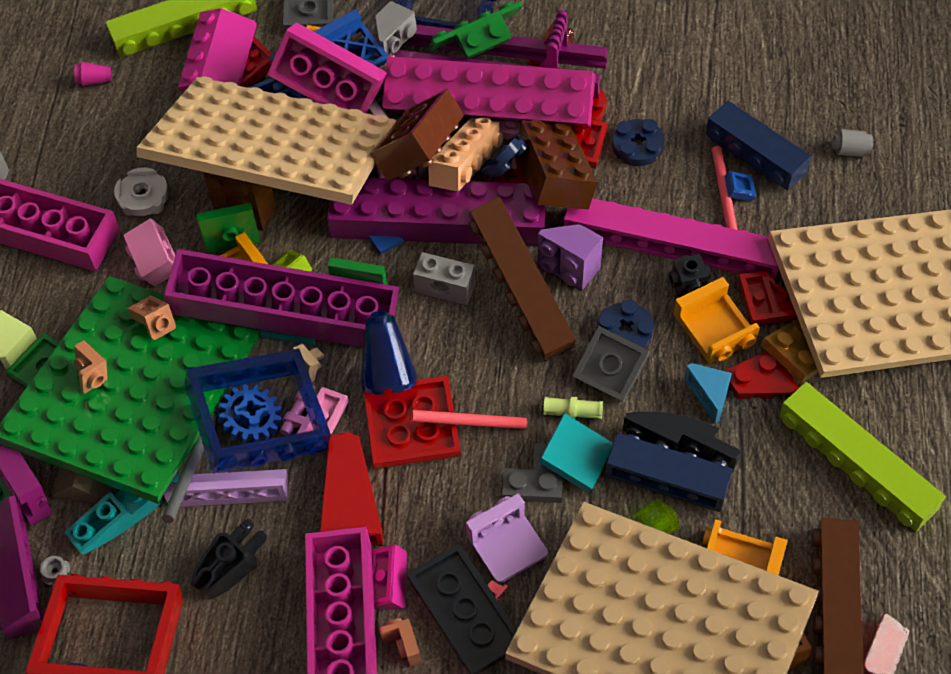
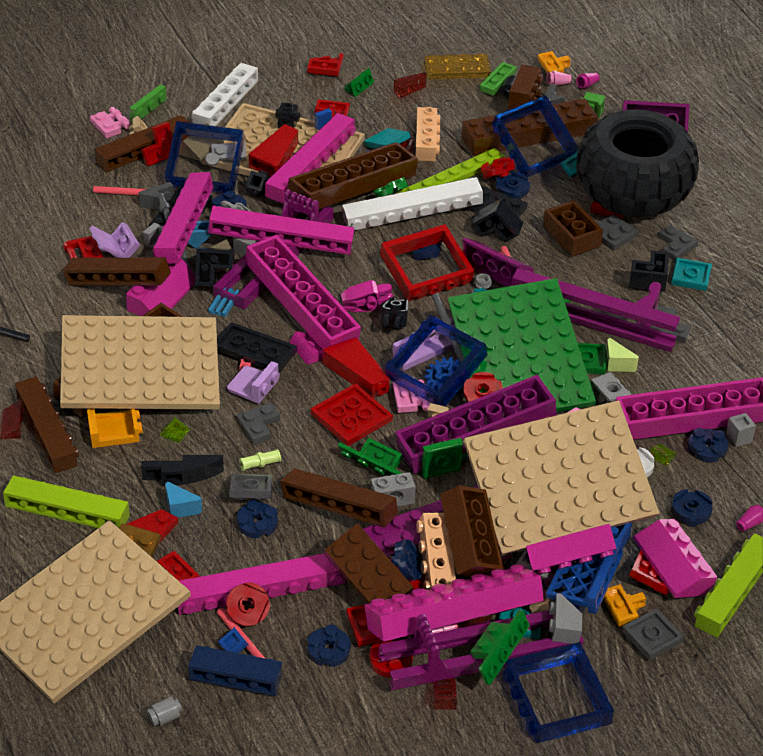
camera: 145 degrees right, 15 degrees down
nougat bracket [74,340,108,393] -> none
nougat bracket [127,296,176,340] -> none
clear blue cone [360,311,417,395] -> none
nougat bracket [379,618,422,667] -> none
coral bar [411,410,527,429] -> none
medium lavender slope [537,224,603,290] -> none
teal tile [538,414,614,493] -> none
dark blue brick [606,433,733,512] -> none
black brick [669,254,711,298] -> none
light orange panel [673,277,760,364] -> none
none -> red plate [226,582,270,627]
none -> green bracket [337,437,404,476]
none -> dark pink hinge [341,280,393,312]
none -> red plate [463,372,503,403]
none -> light grey brick [591,372,631,405]
none -> clear neon green slope [651,444,677,466]
none -> dark blue plate [671,489,713,527]
none -> dark blue plate [688,428,728,462]

